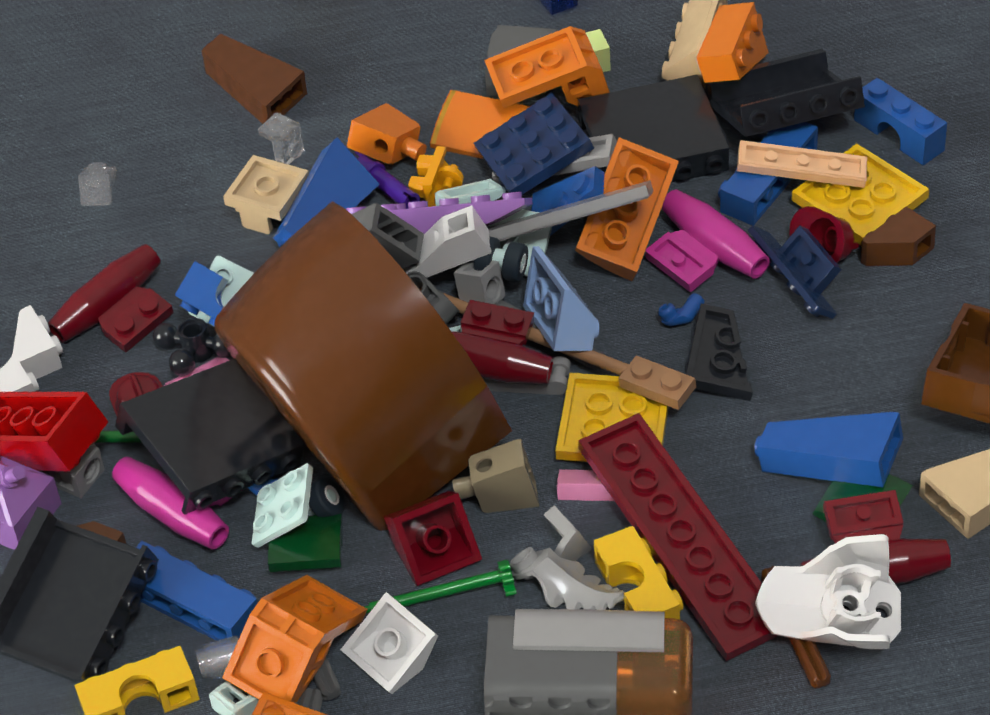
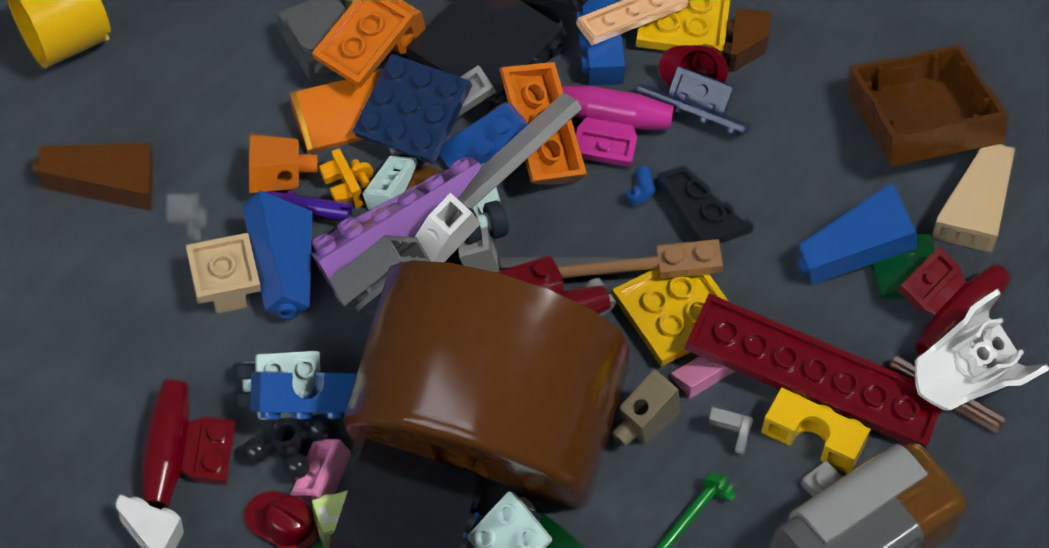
camera: 45 degrees left, 10 degrees up
clear bracket [78,162,117,206] -> none
dark red slope [384,491,483,586] -> none
light grey plant [510,547,624,610] -> none
light blue slope [523,246,599,351] -> none

